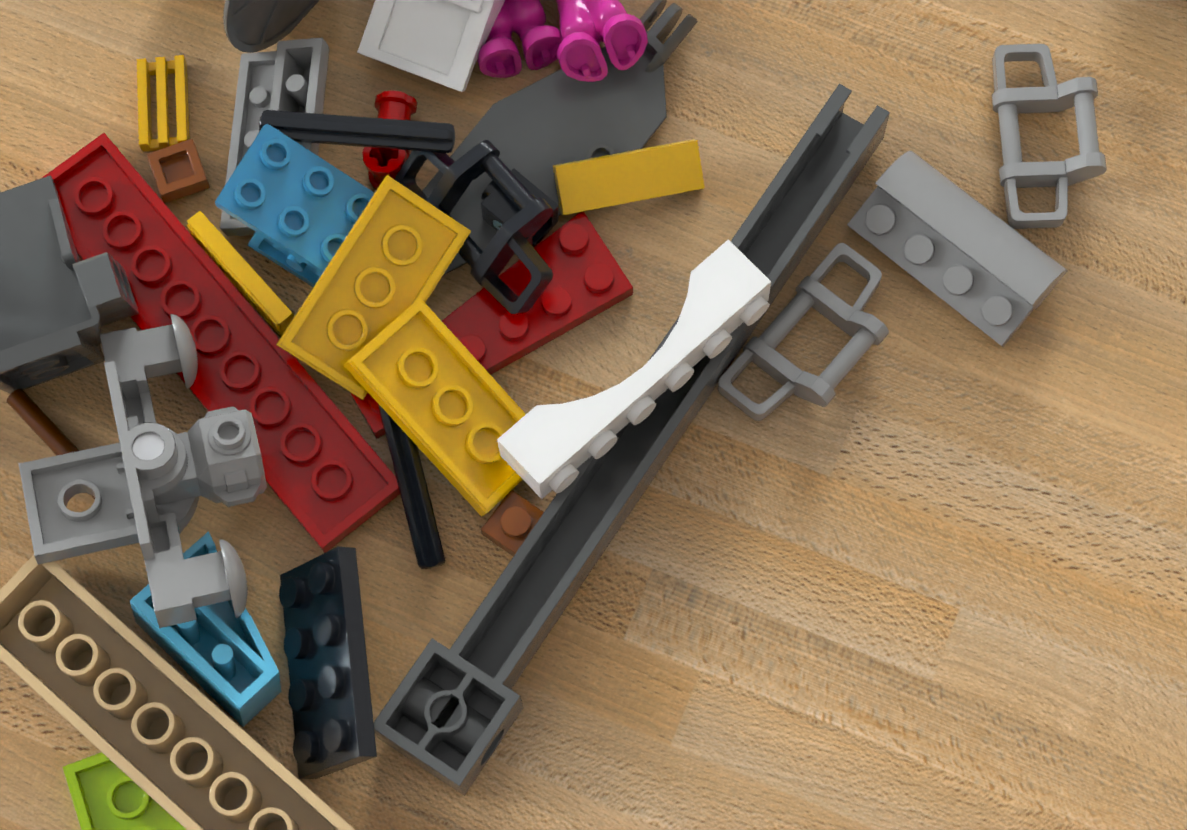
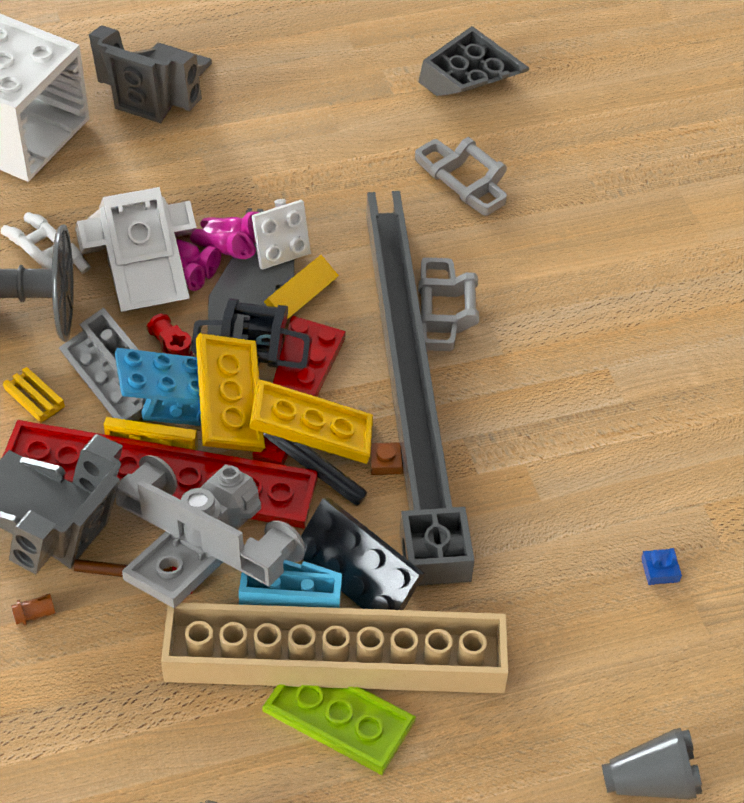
camera: 45 degrees left, 20 degrees down
dark orange plate [146,139,210,204] -> none
black axle [259,110,455,153] -> none
white arch [497,239,771,499] -> none
light grey brick [847,151,1068,347] -> none
none -> white plate [252,199,311,270]

